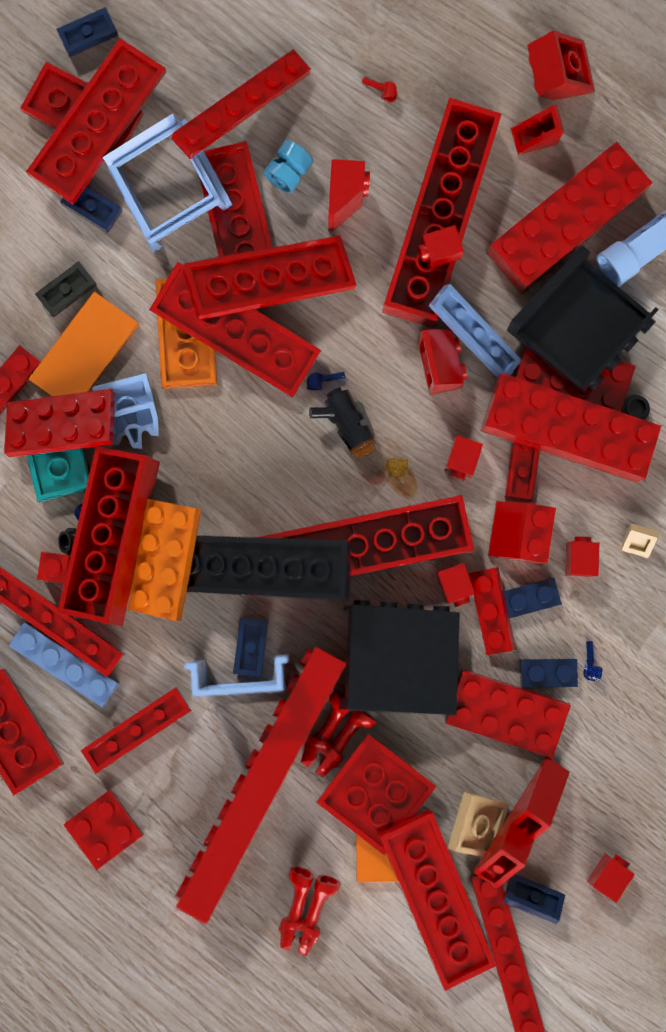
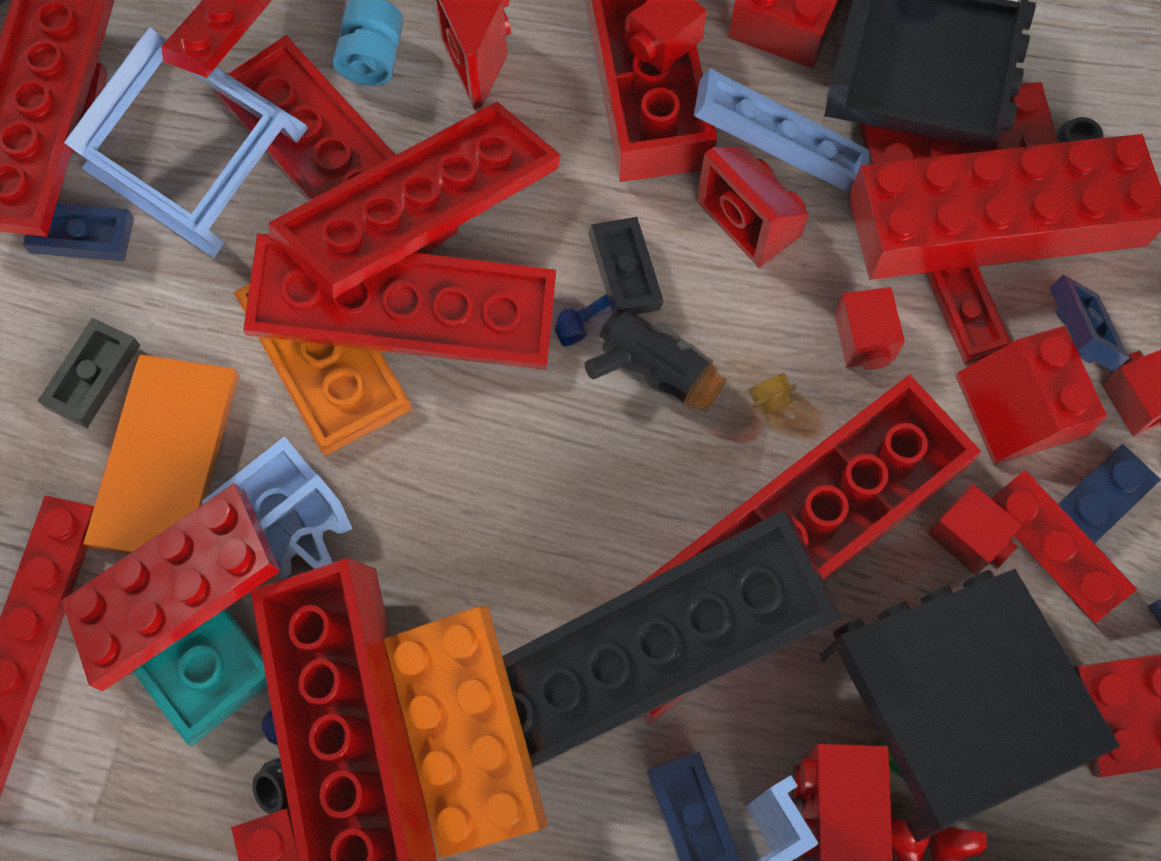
camera: 20 degrees left, 15 degrees down
none -> black plate [588,217,664,315]
none -> dark blue plate [1050,274,1129,371]

